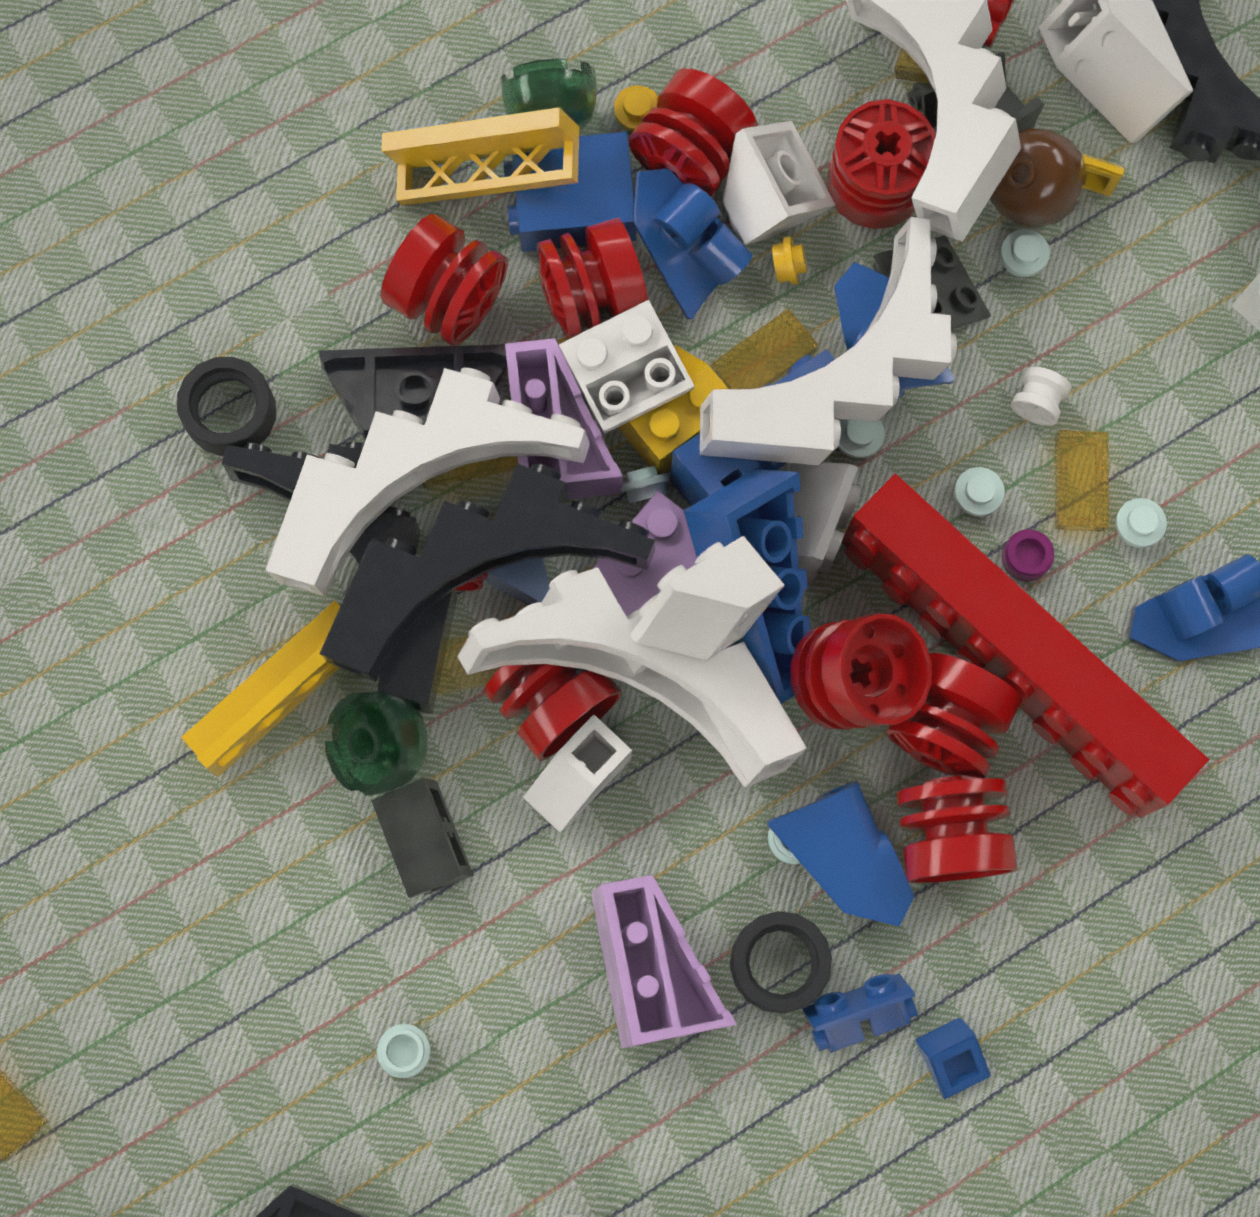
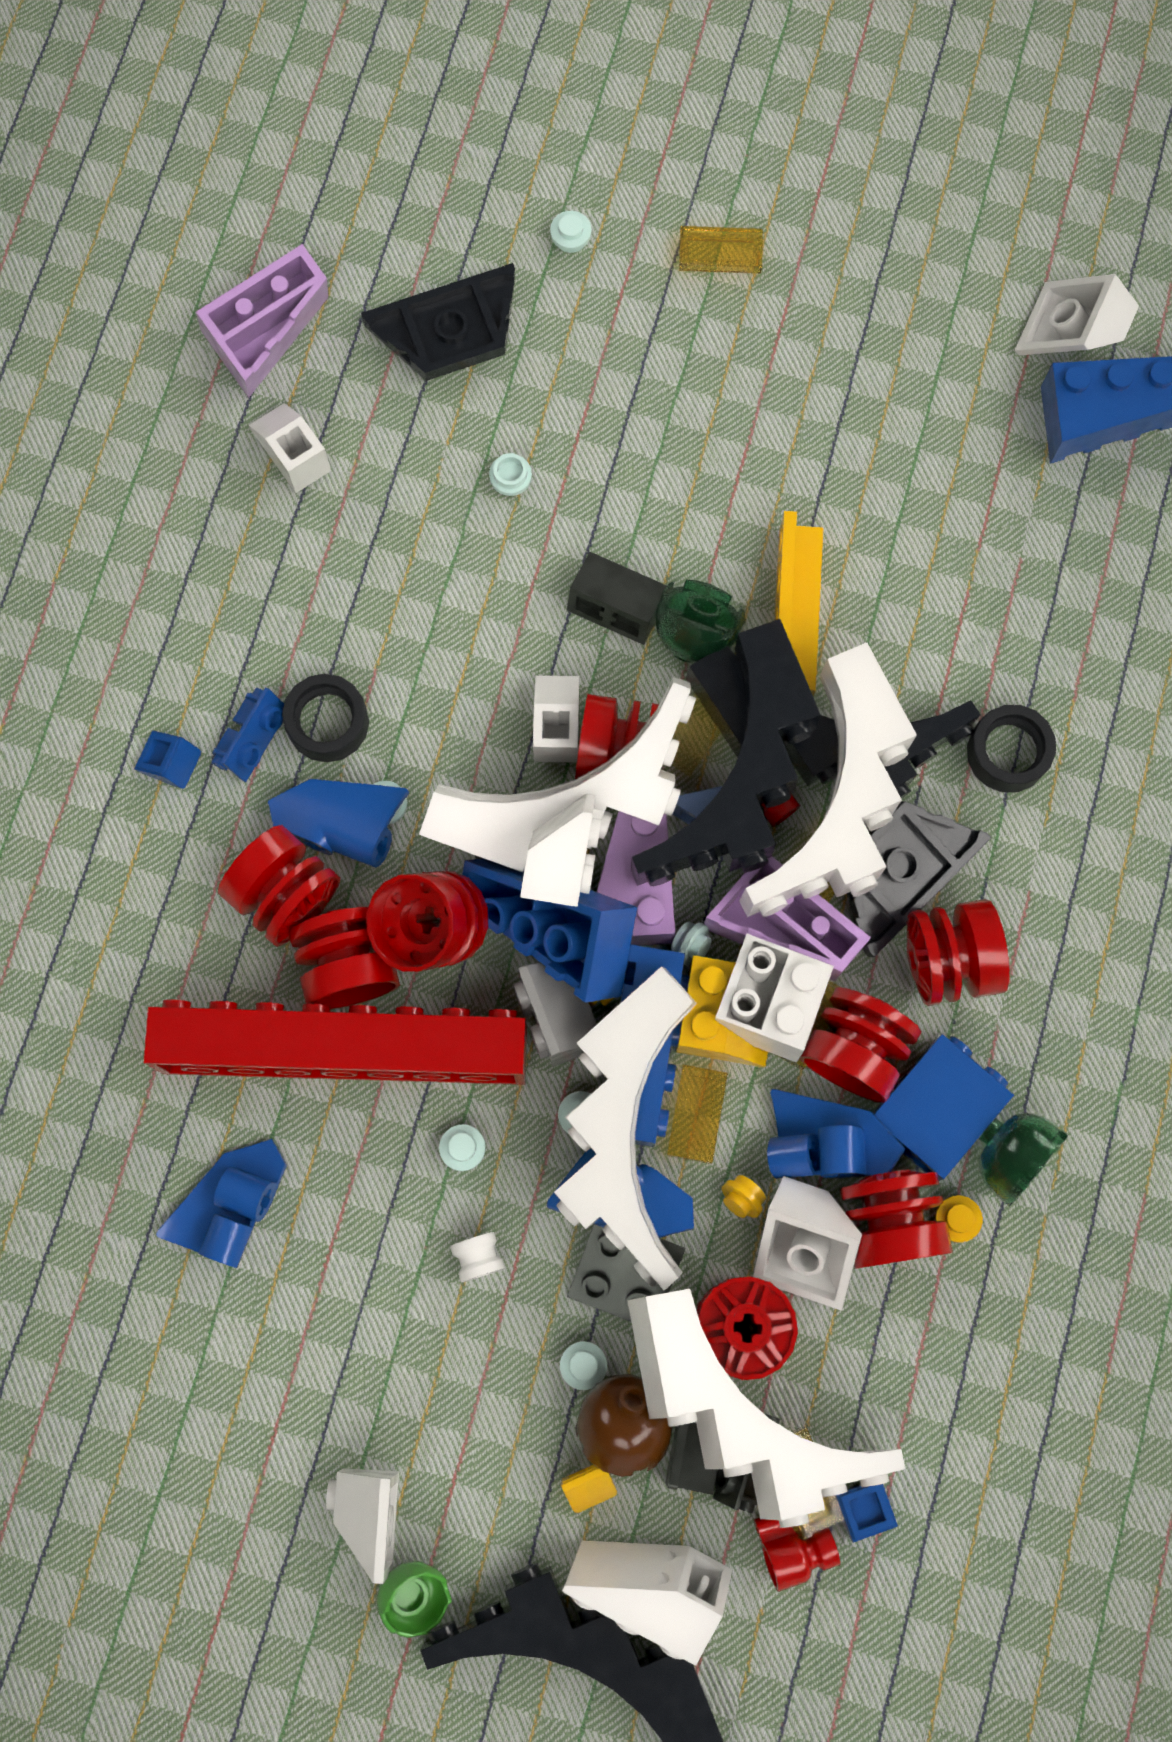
camera: 140 degrees right, 0 degrees up
yellow fence [381,107,580,206] -> none
lavender wedge [591,875,737,1049] -> none
magenta tile [1001,529,1055,582] -> none
clear yellow tile [1055,430,1109,532] -> none
light aqua plate [1115,498,1167,548] -> none

